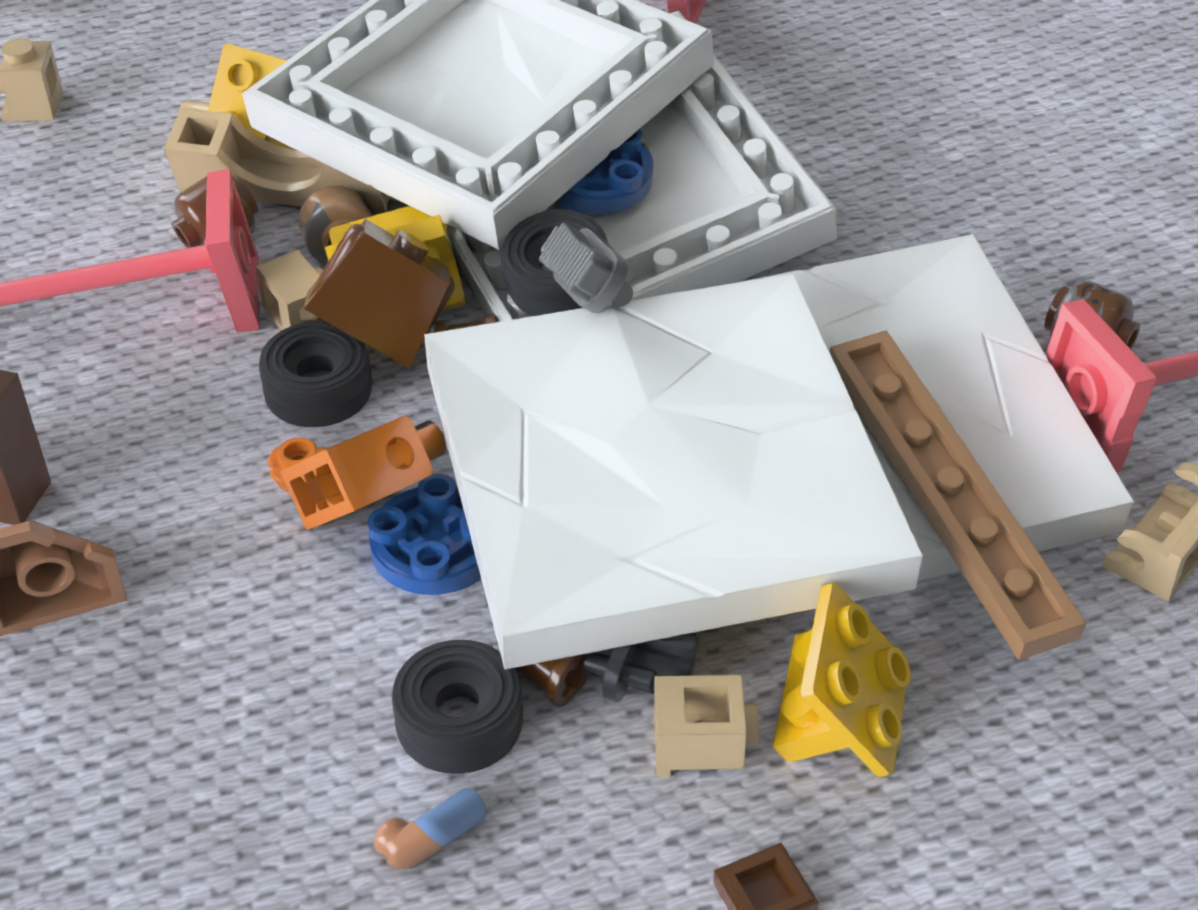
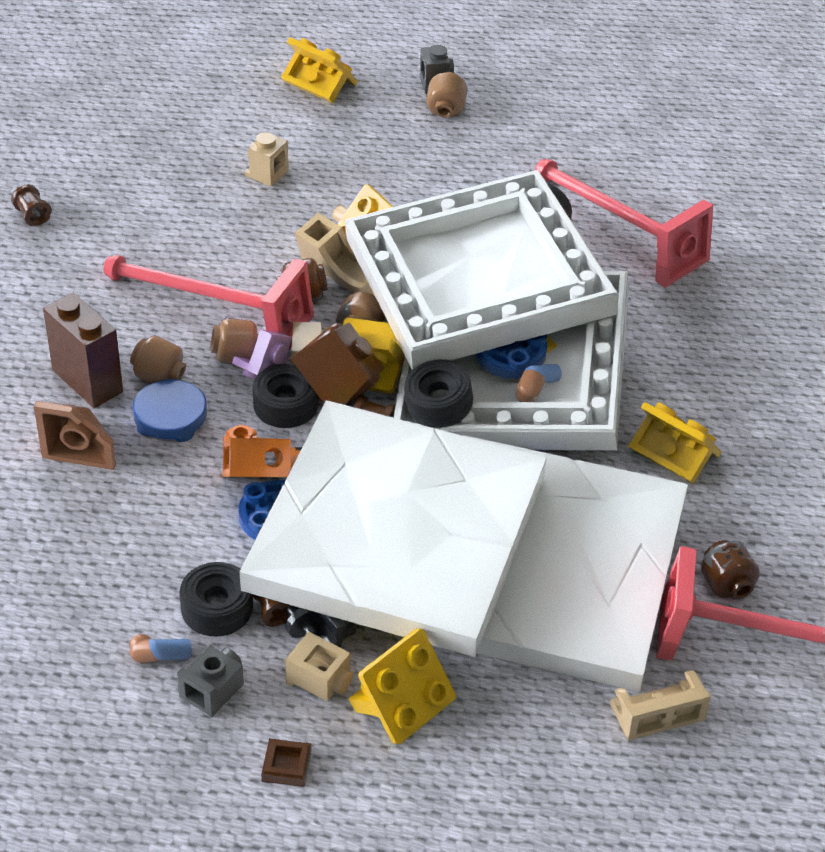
camera: 30 degrees right, 0 degrees up
dark grey piece [539,222,633,313] -> none
medium nougat plate [829,330,1086,661] -> none
none -> medium nougat head [130,335,186,384]
none -> tile [133,379,207,442]
none -> dark grey brick [177,645,244,717]
none -> medium nougat head [210,317,259,365]
none -> lavender bracket [232,330,292,379]
none -> nougat arm [516,364,562,402]
none -> yellow bracket [628,402,722,484]

